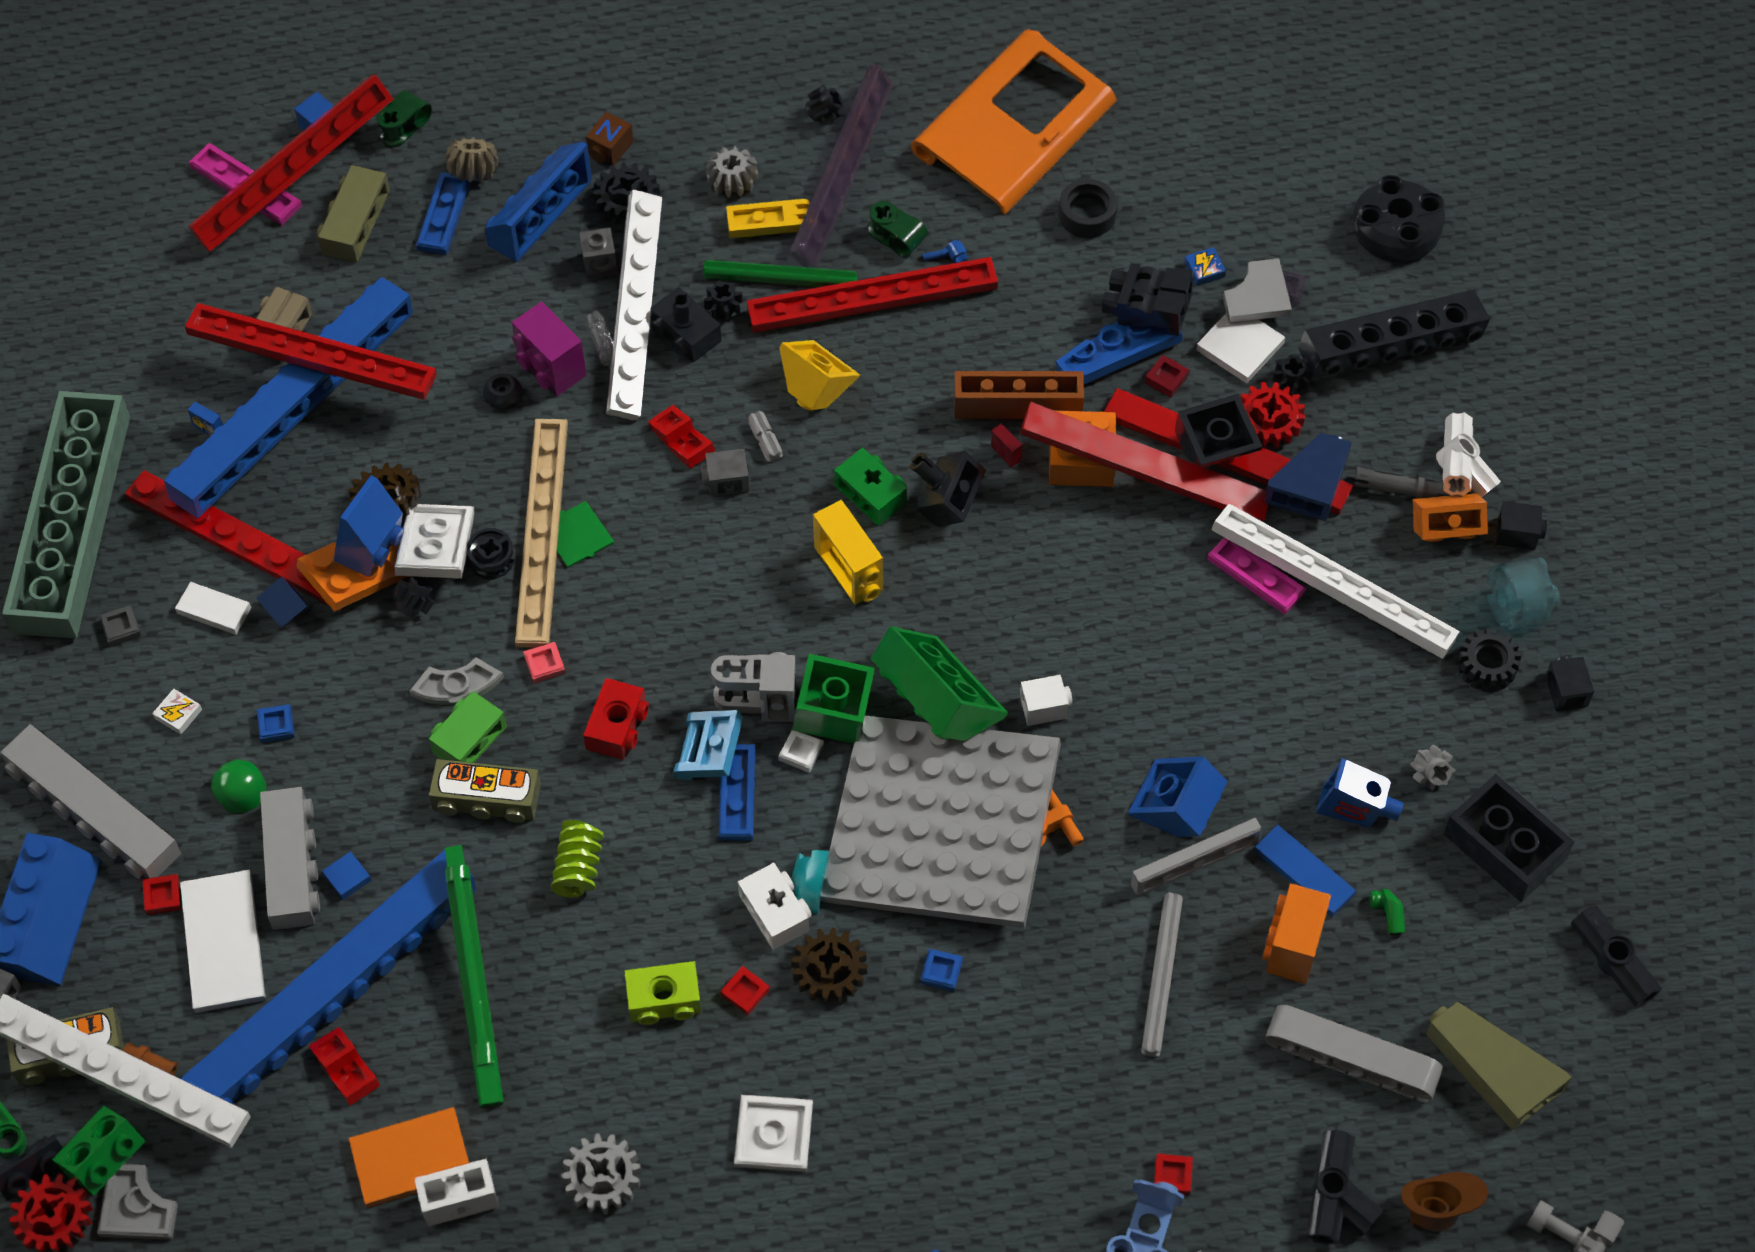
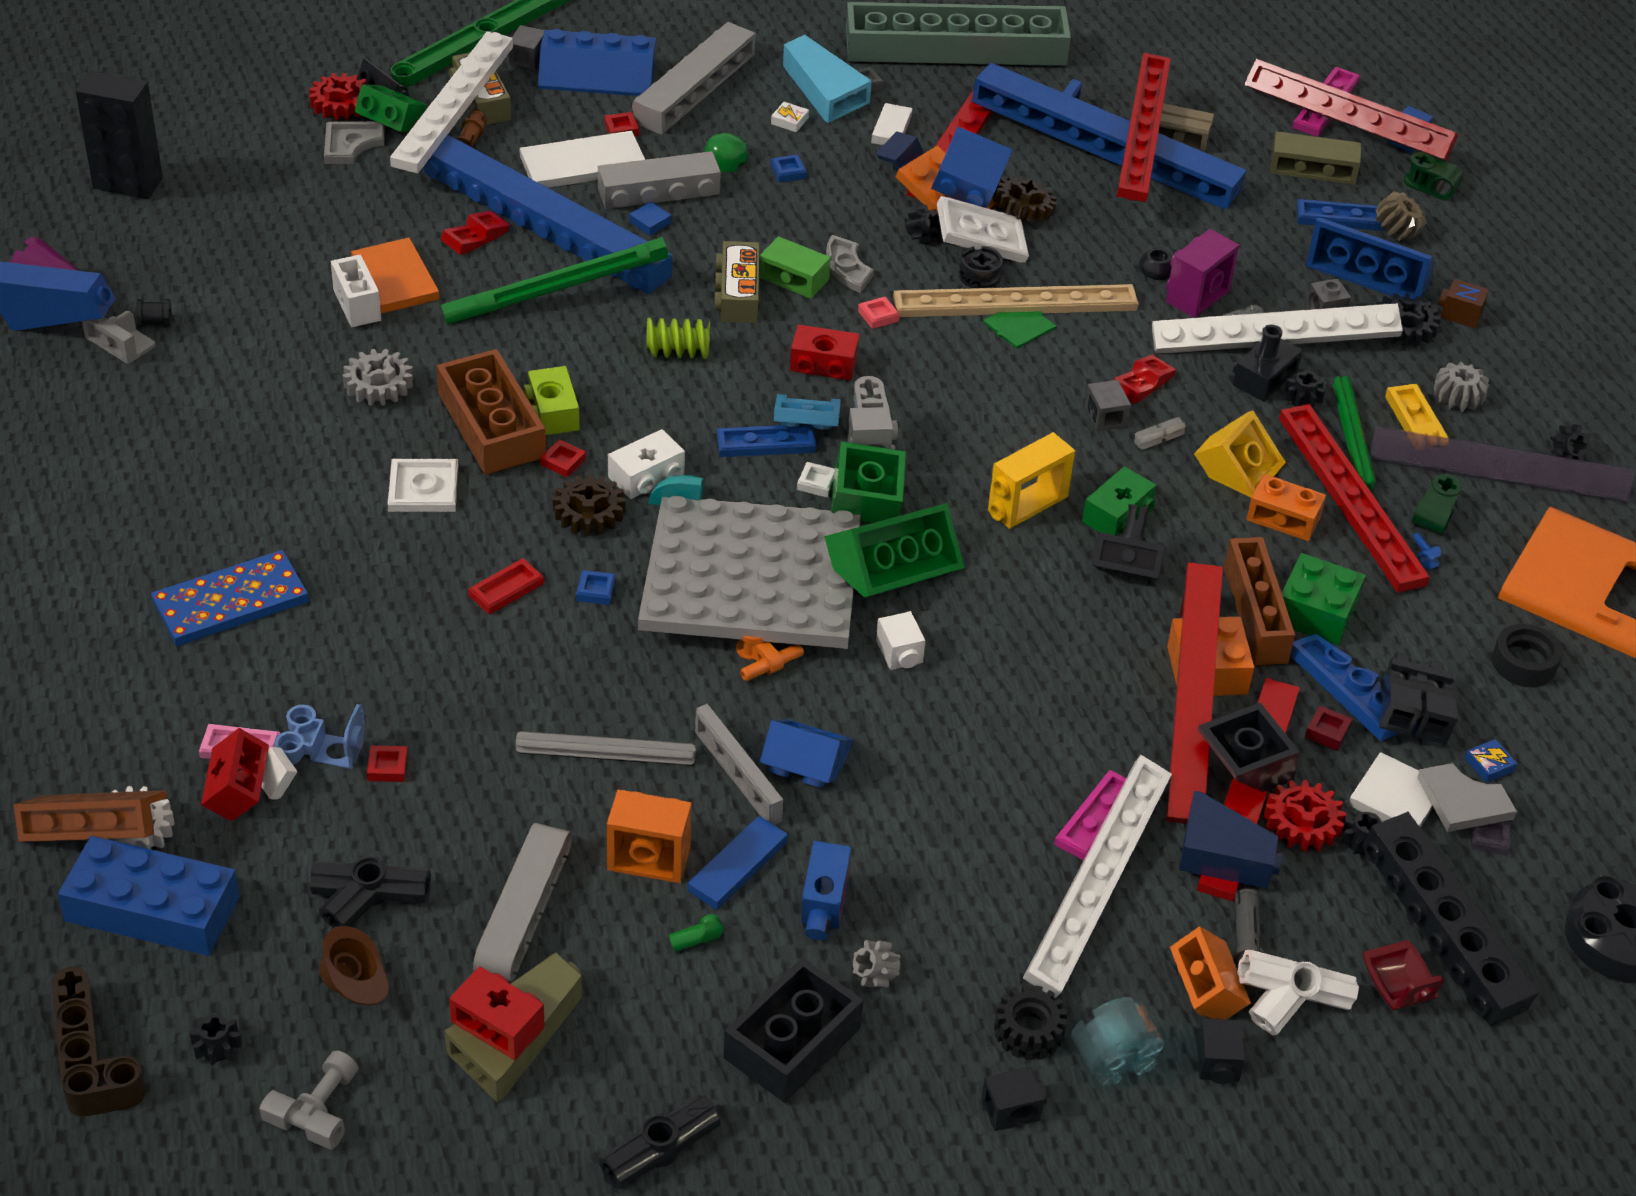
camera: 80 degrees right, 15 degrees down
none -> dark orange brick [436,349,546,475]
none -> red brick [449,966,545,1061]
none -> red tile [468,558,544,615]
none -> medium azure slope [783,35,872,123]
none -> orange brick [1246,474,1326,541]
none -> green brick [1282,553,1366,645]
none -> dark red piece [1362,940,1444,1011]

